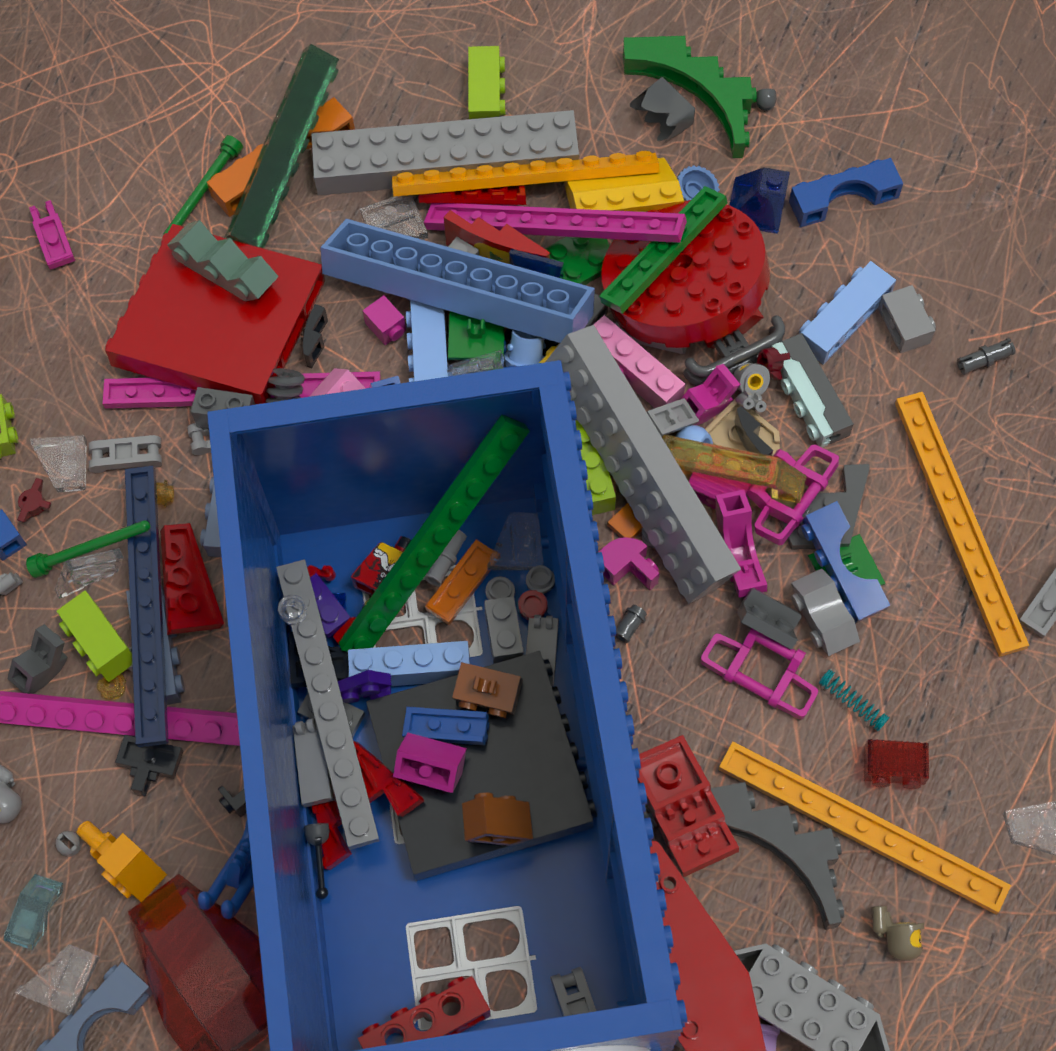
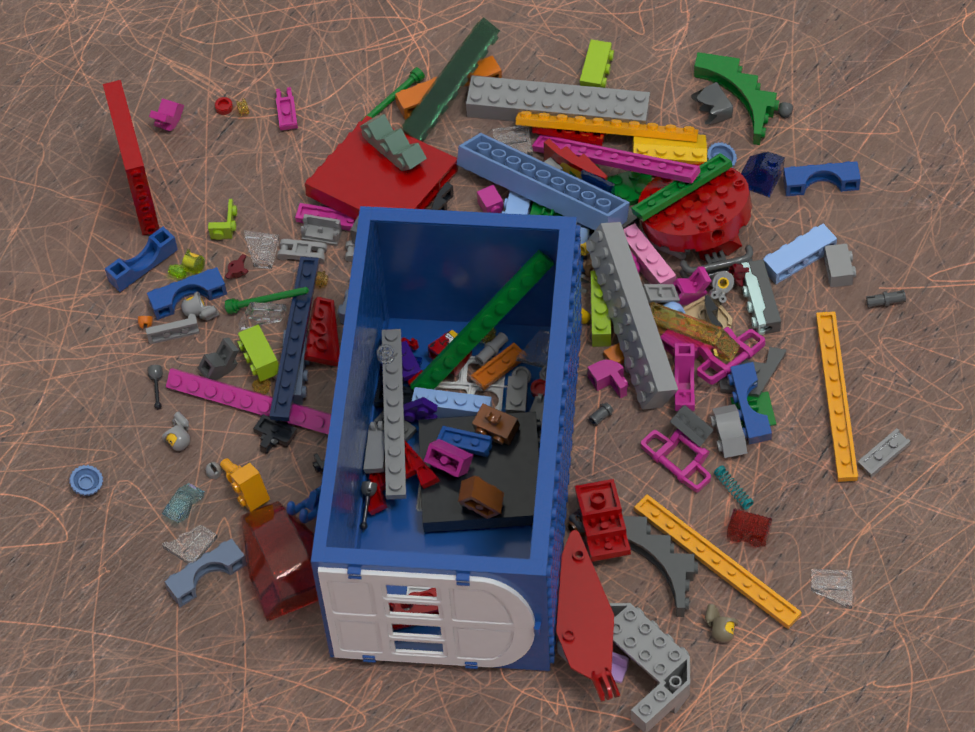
camera: 15 degrees right, 10 degrees down
none -> light grey hinge [301,214,342,246]

